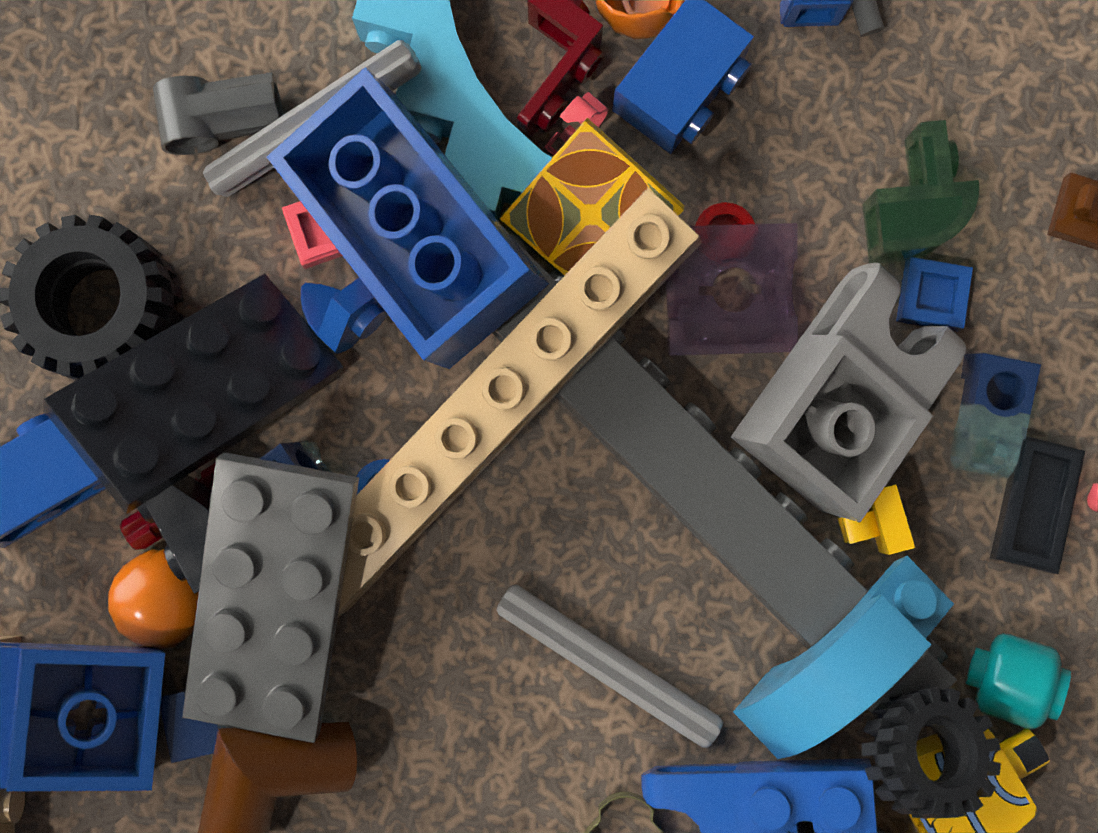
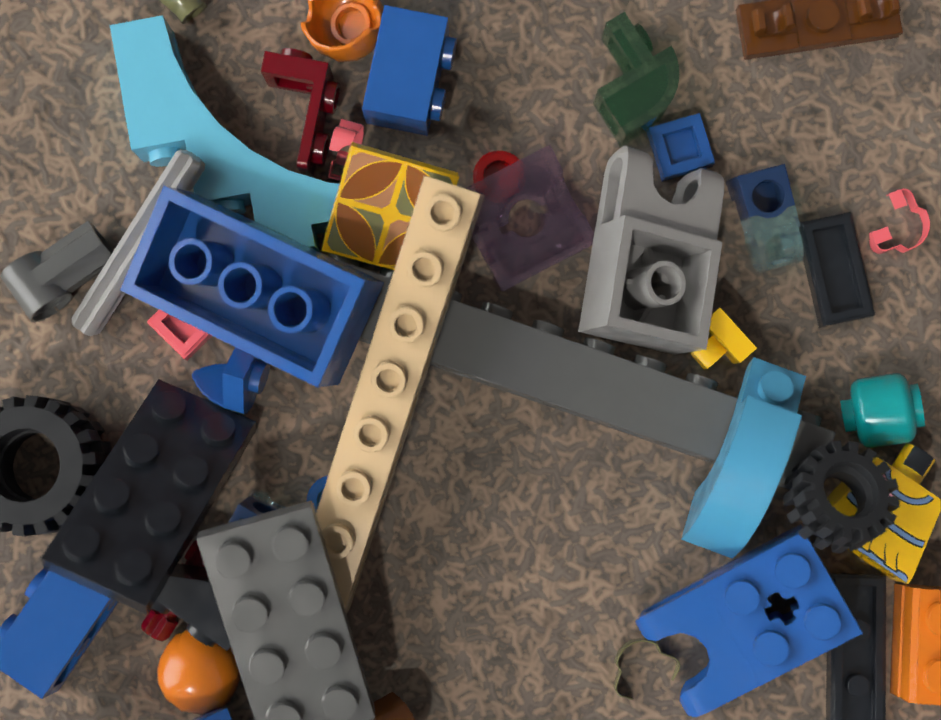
camera: 25 degrees left, 0 degrees up
light grey axle [496,585,723,748] -> none

